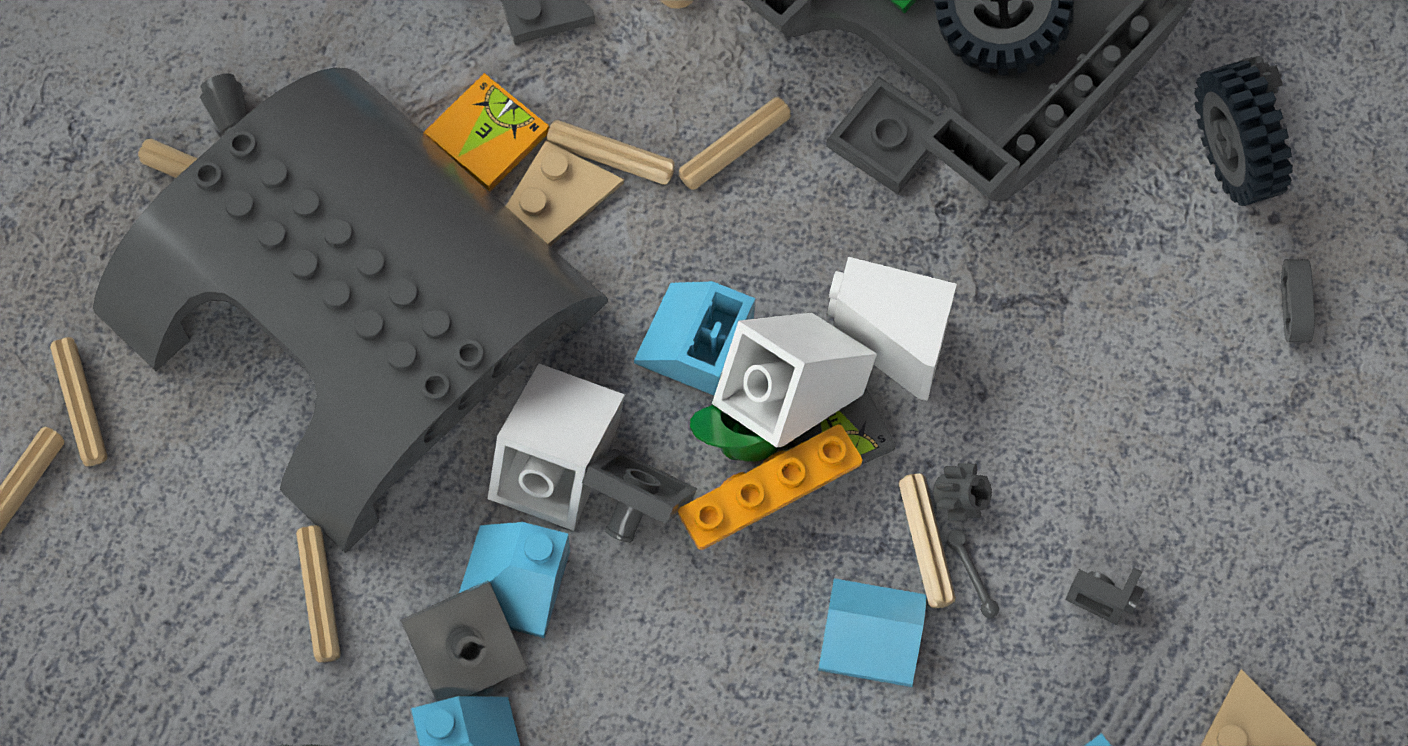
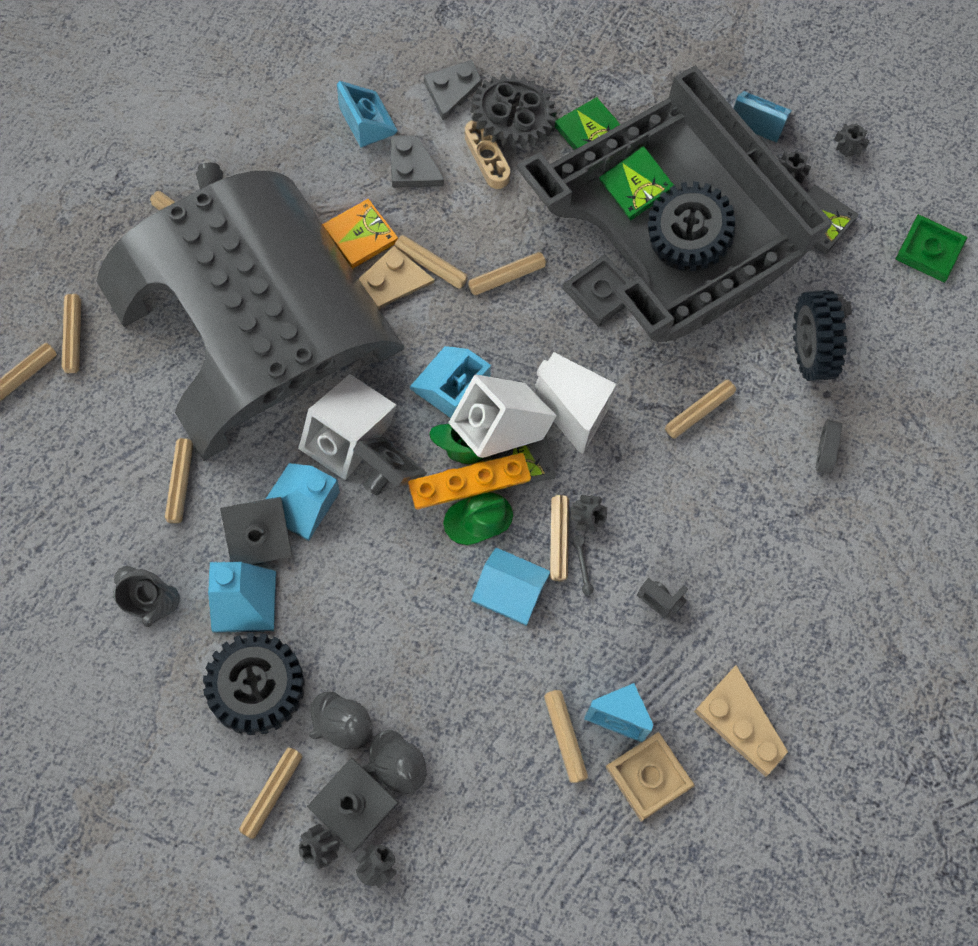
camera: 10 degrees right, 0 degrees up
none -> green piece [443,492,513,545]
none -> tan axle [665,380,736,438]

